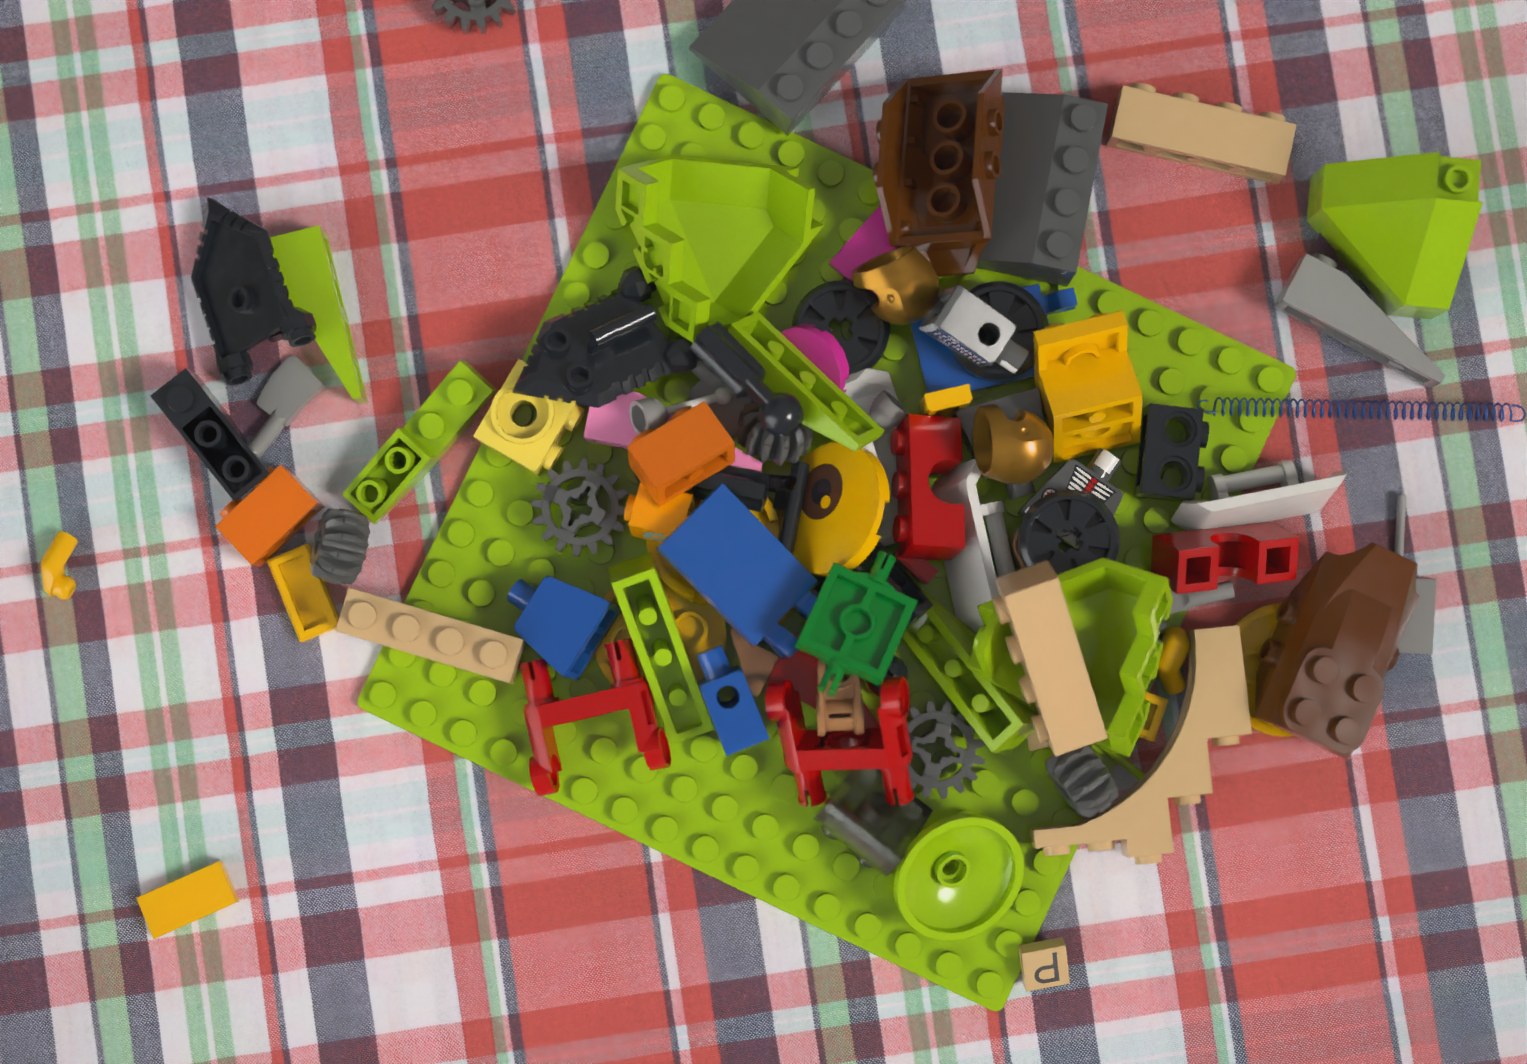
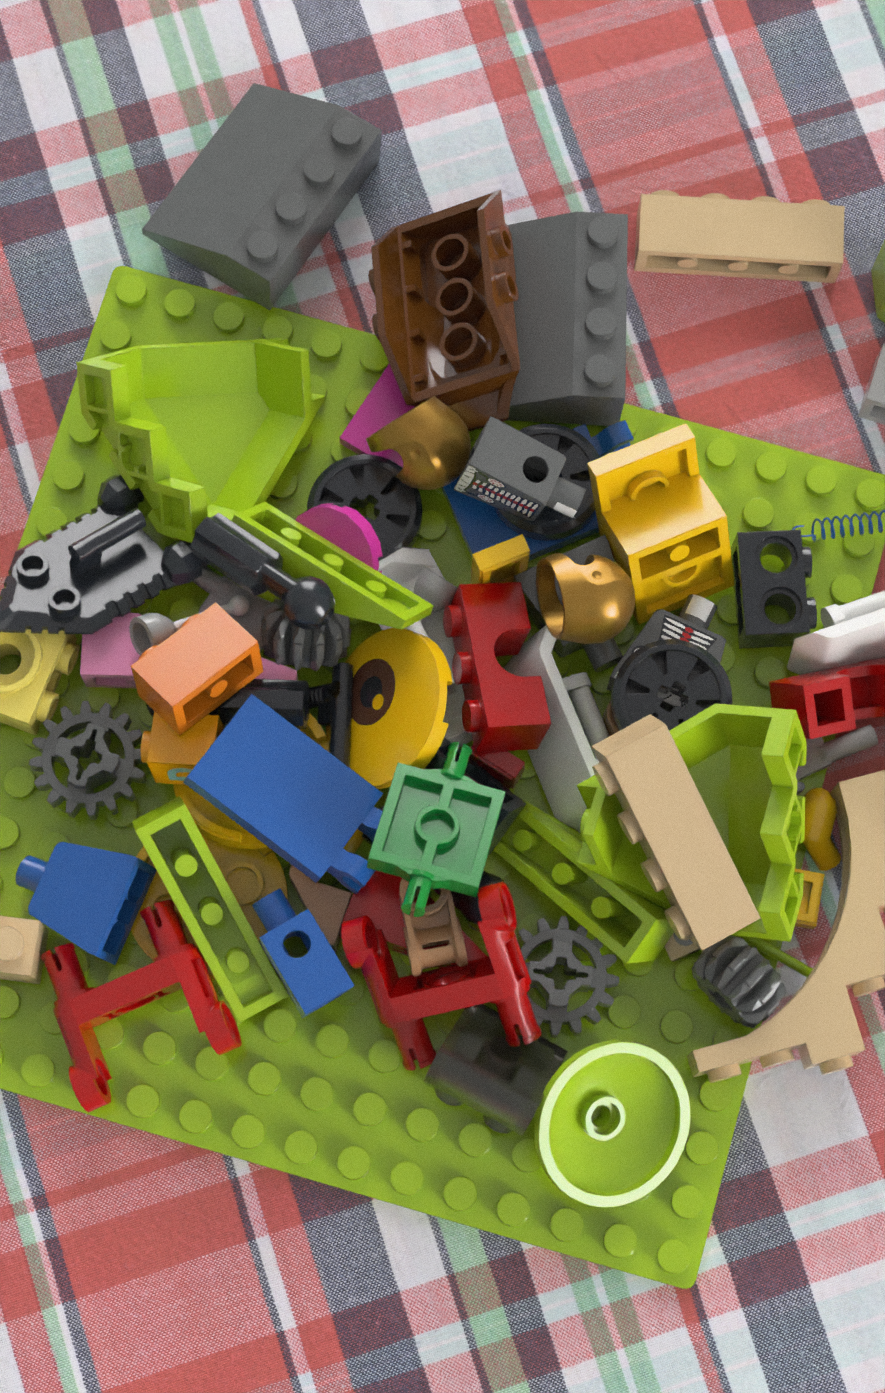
camera: 10 degrees left, 10 degrees down
tan tile [1018,937,1070,992] -> none

